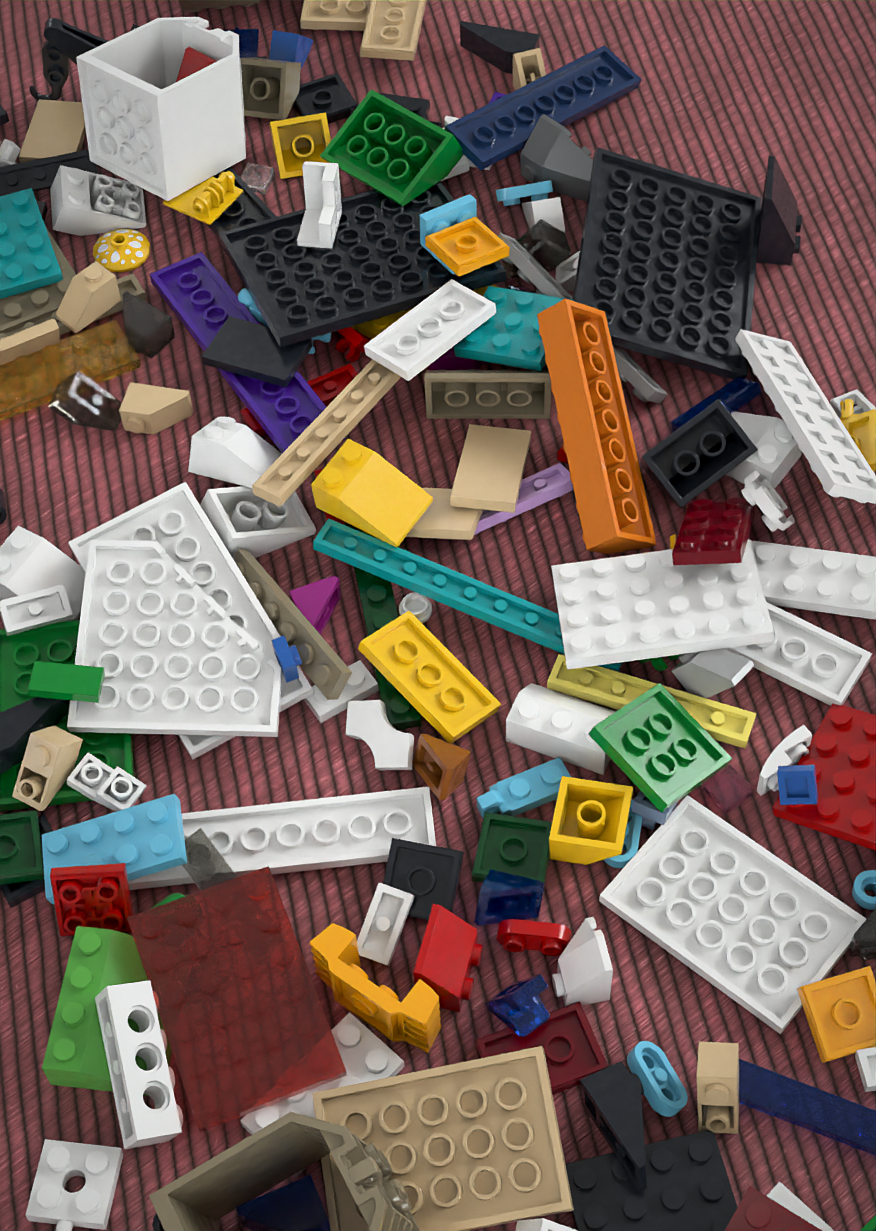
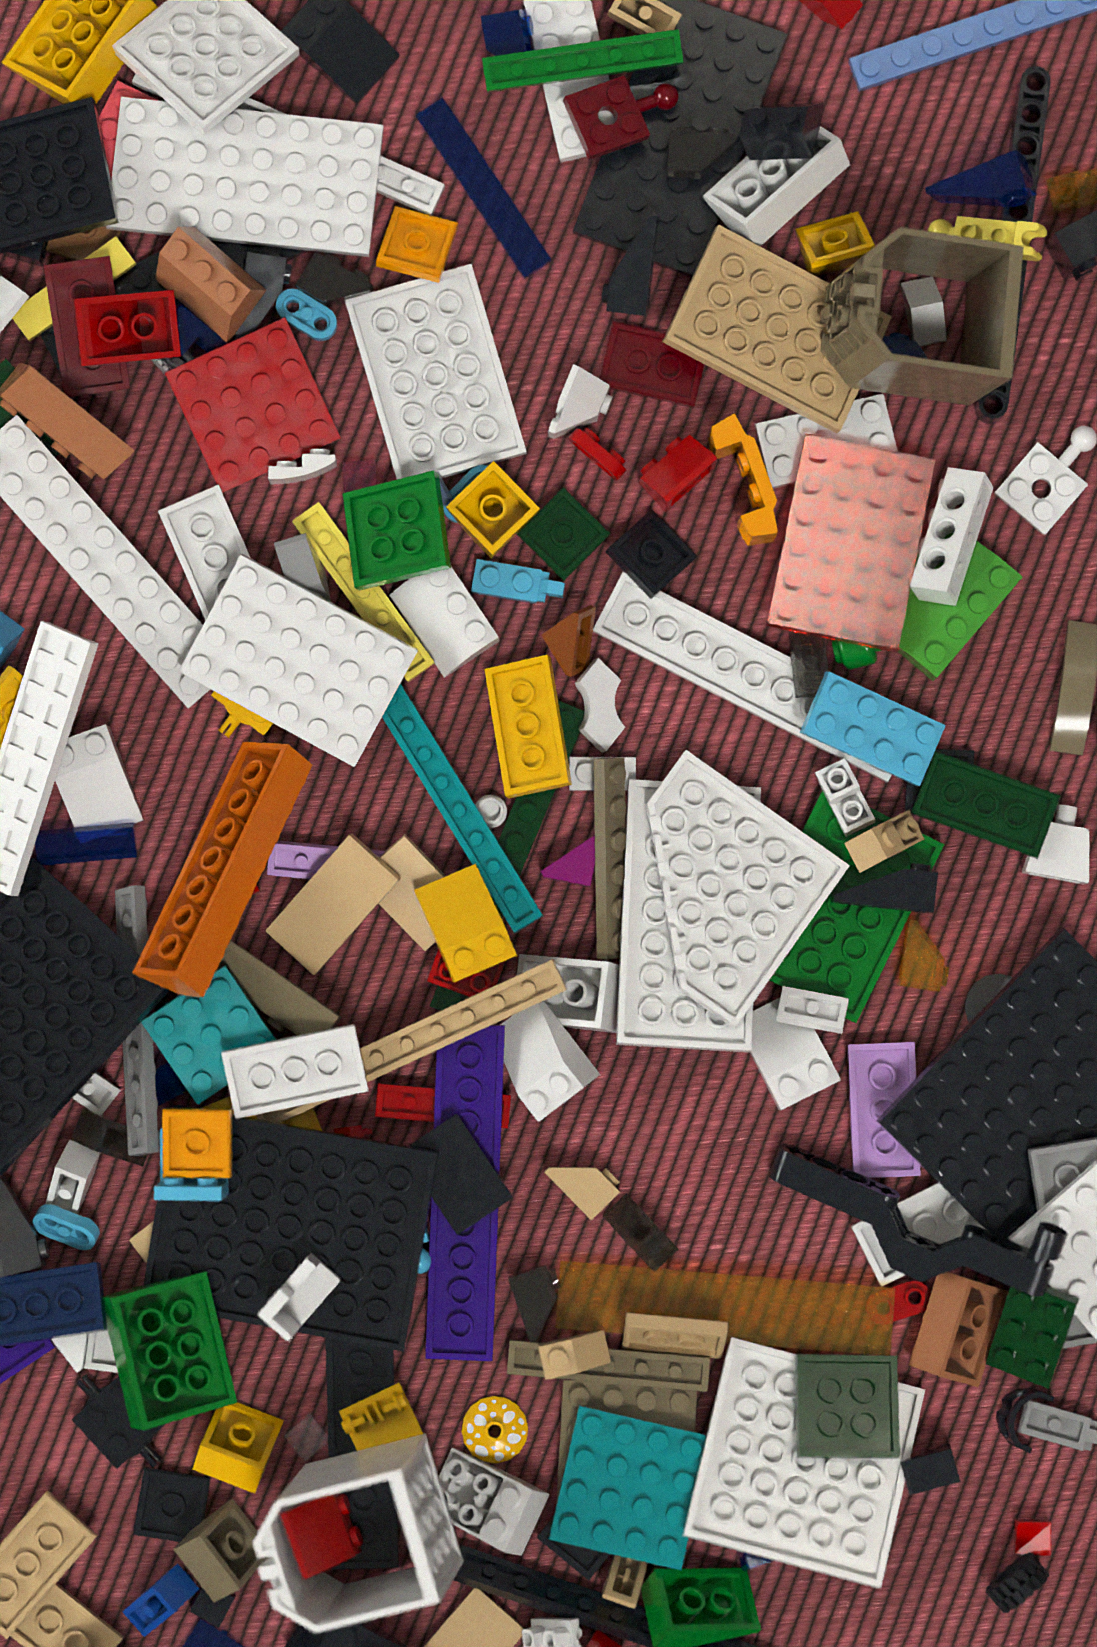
camera: 150 degrees left, 30 degrees up
green tile [28,661,105,703] -> none
red tile [50,863,134,936] -> none
blue plate [271,636,302,683] -> none
white plate [357,883,414,966] -> none
clear blue slope [474,869,545,926] -> none
clear blue slope [484,974,550,1037] -> none
medium azure plate [627,1041,688,1117] -> none
black slope [639,399,758,508] -> none
dark red plate [672,497,755,565] -> none
tan slope [696,1042,739,1134] -> none
white plate [741,471,795,532] -> none
blue tile [777,765,818,805] -> none

